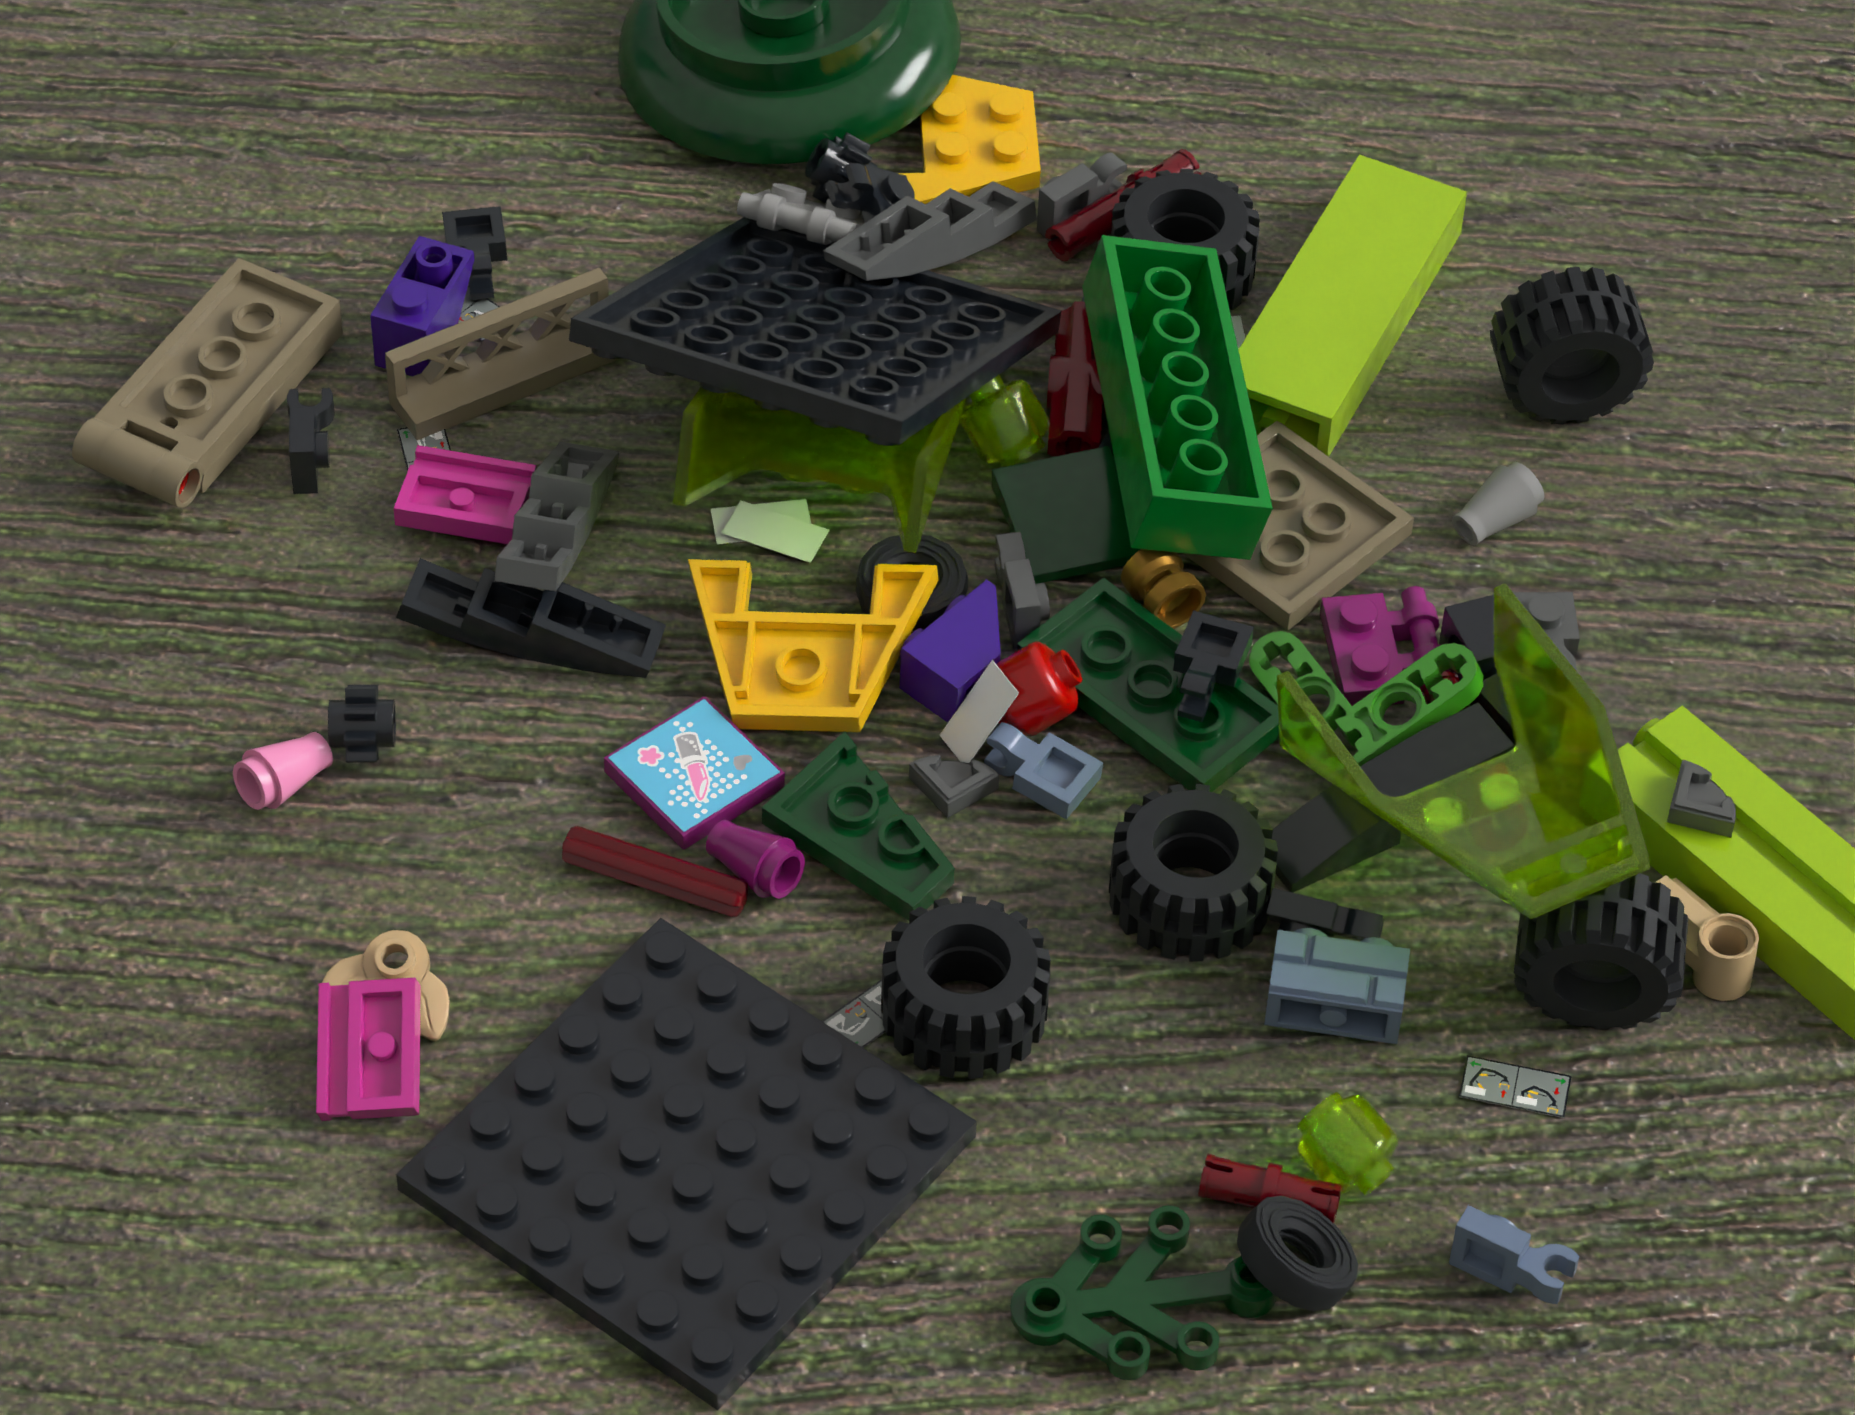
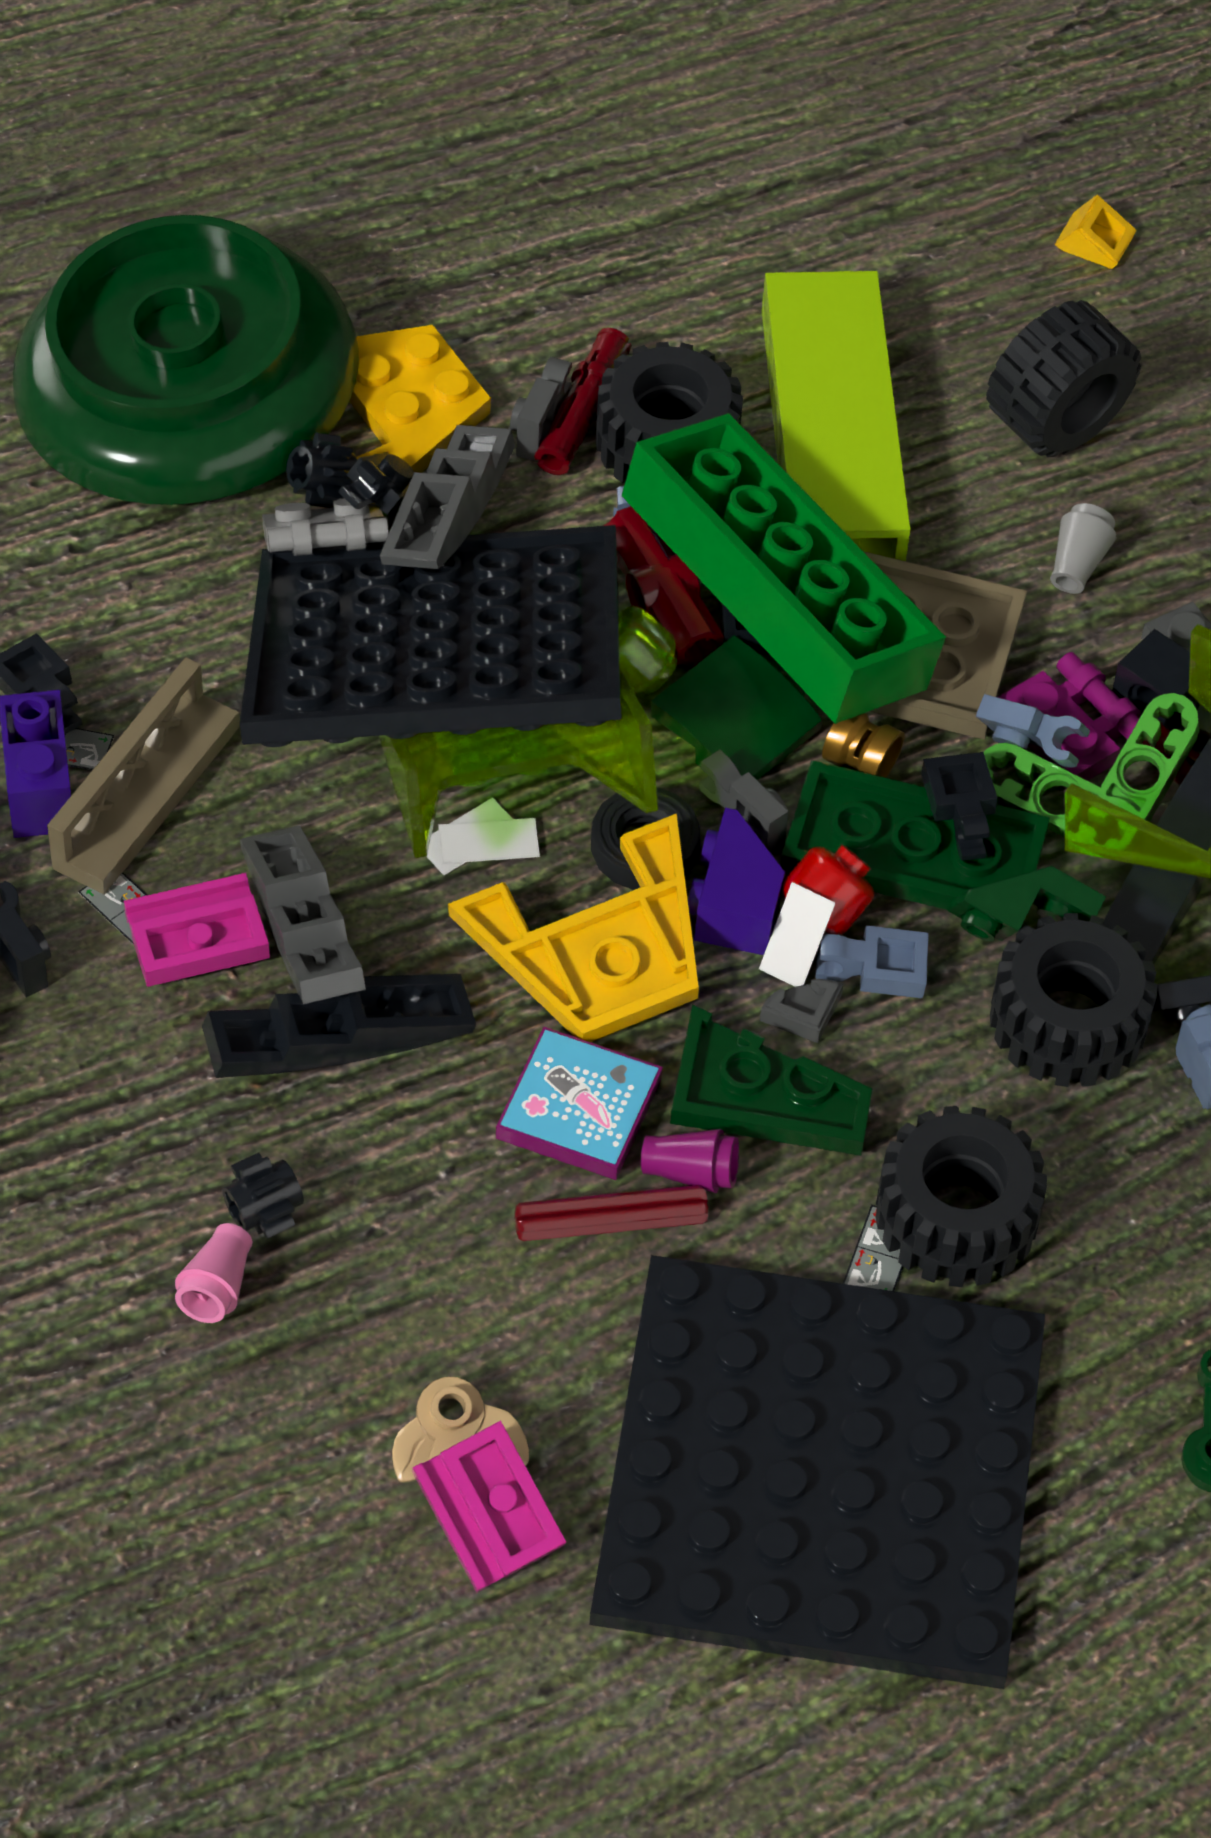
camera: 30 degrees left, 5 degrees up
none -> dark green slope [948,866,1106,942]
none -> sand blue plate [976,694,1090,767]
none -> yellow slope [1055,194,1137,269]

